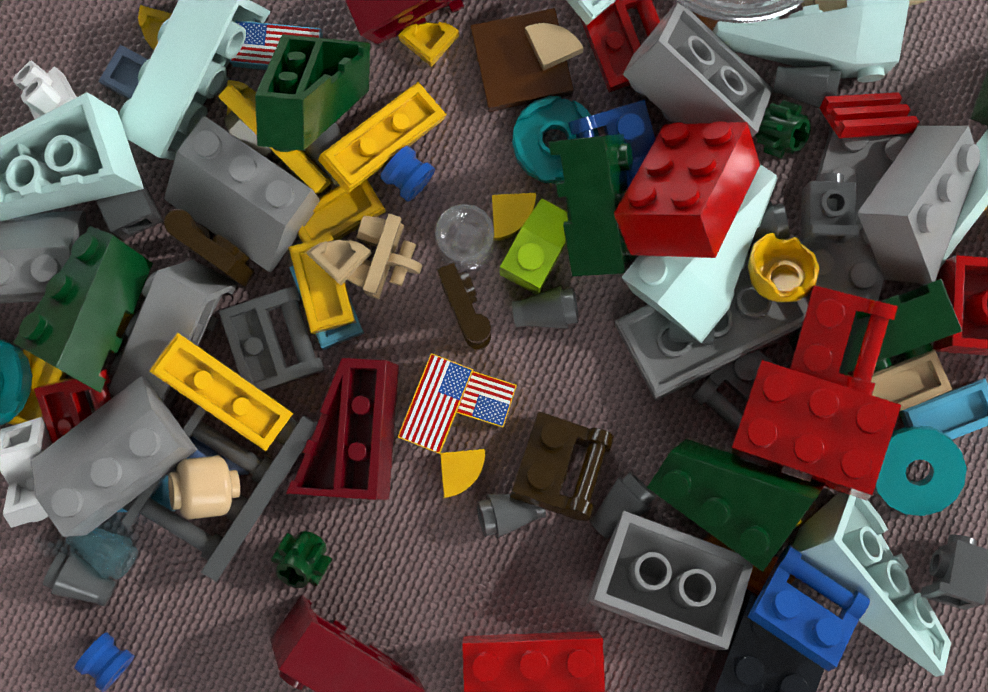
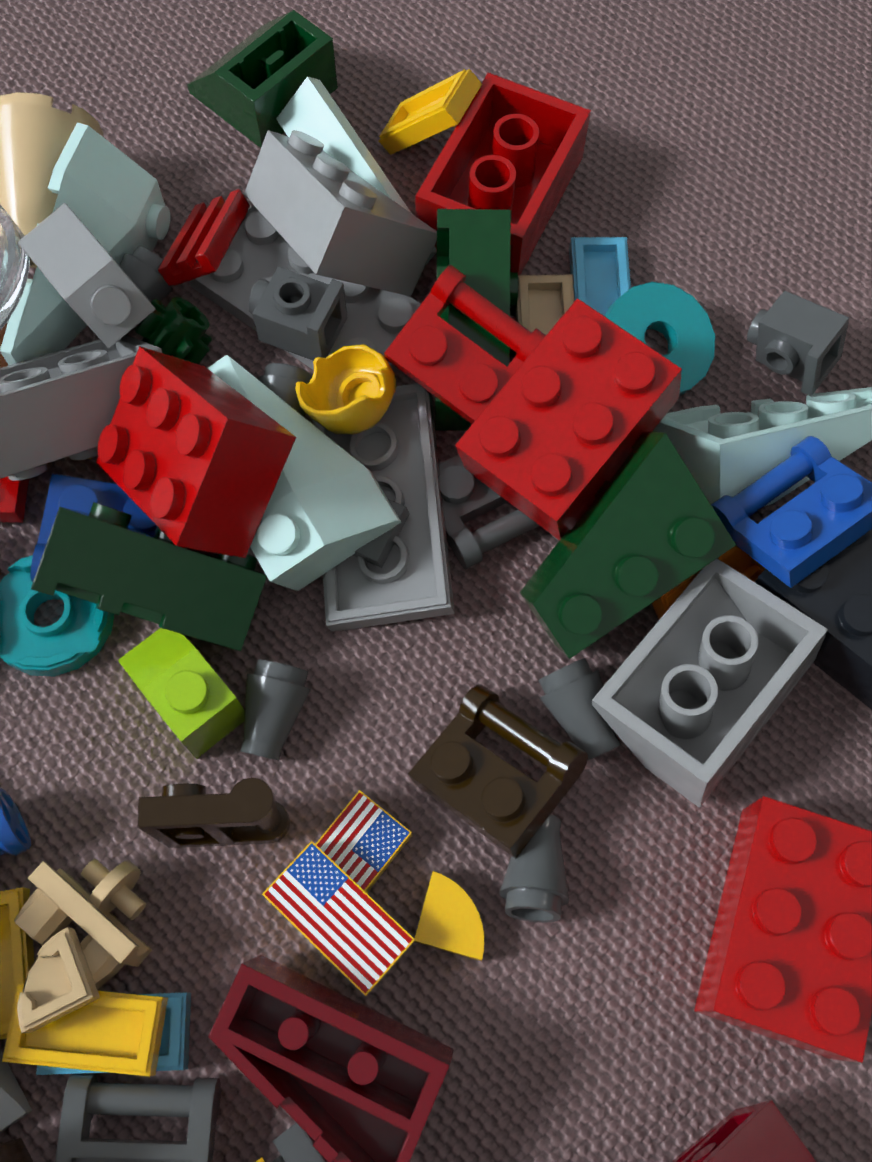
camera: 70 degrees left, 15 degrees down
clear wheel [435,204,494,272] -> none
yellow tile [492,193,536,241] -> none
none -> light grey slope [18,203,155,349]

